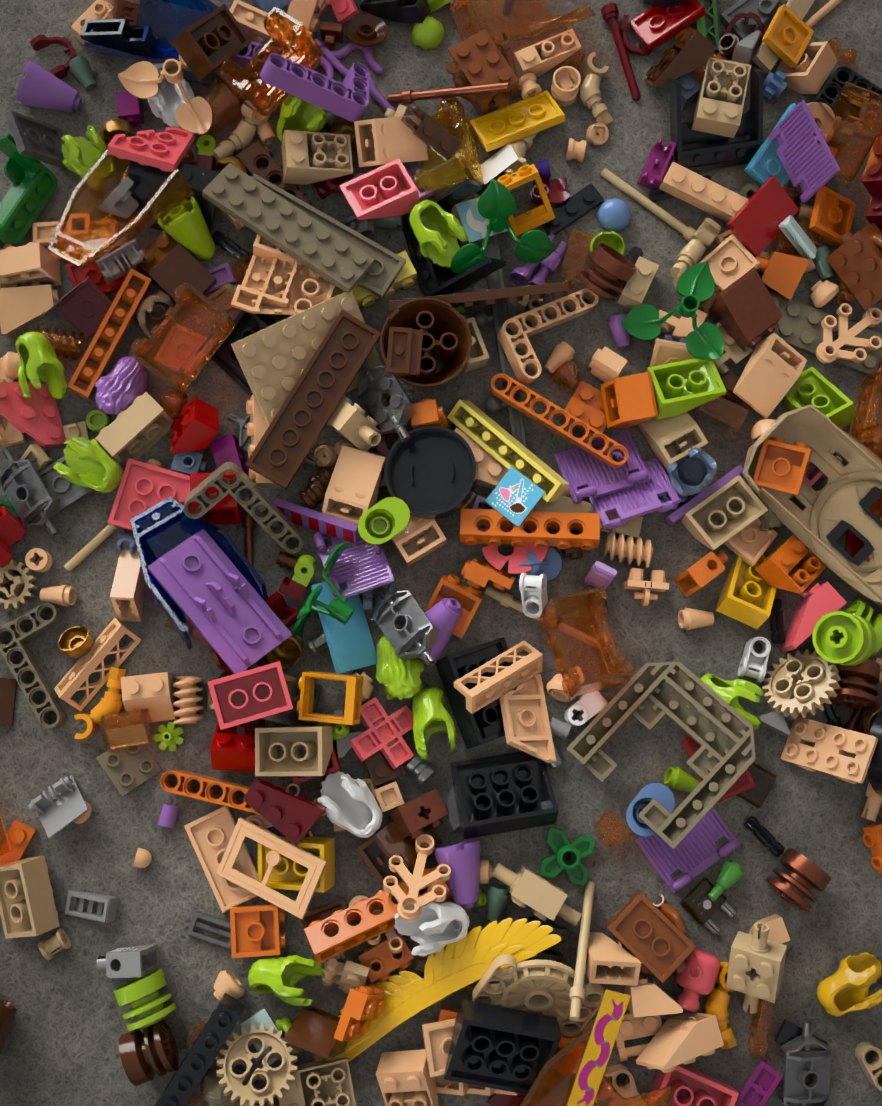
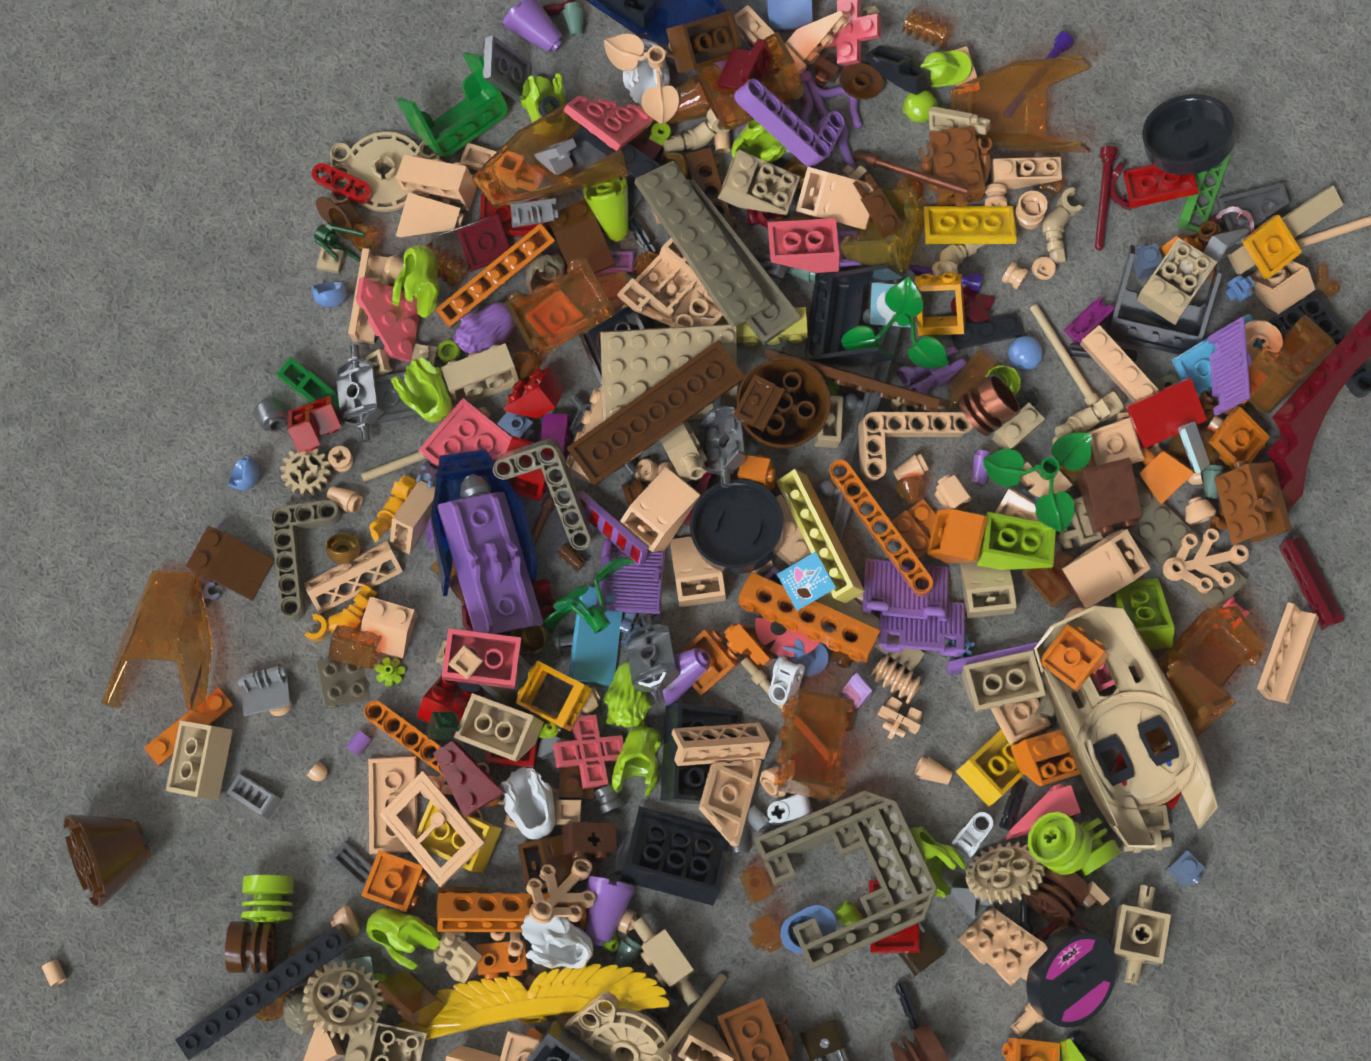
camera: 30 degrees right, 5 degrees down
tan bush [38,928,71,961] -> none
light grey torso [97,944,159,978] -> none
pearl gold hair [100,118,134,147] -> none
magenta brick [115,91,144,128] -> none
light nougat piece [173,676,203,724] -> none
leg [278,555,317,602] -> none
reddish brown wheel [298,482,325,510] -> none
orange plate [334,984,385,1042] -> none
lime piece [358,497,410,545] -> none
lime hair [409,200,469,268] -> none
white sticker [476,143,518,185] -> none
green plant [539,827,595,886] -> none
medium lavender window [635,807,740,894] -> none
reddish brown slope [644,27,717,88] -> none
sand blue hair [667,447,718,497] -> none
orange torso [673,550,728,597] -> none
bright green cone [707,861,744,902] -> none
none -> light orange piece [369,475,418,542]
none -> clear green bracket [426,711,461,739]
none -> light nougat tile [448,645,483,680]
none -> flat silver cone [460,474,491,499]
none -> black bush [538,96,561,119]
none -> dark red bracket [717,39,773,90]
none -> clear orange brick [739,866,773,905]
none -> tan hinge [929,106,991,135]

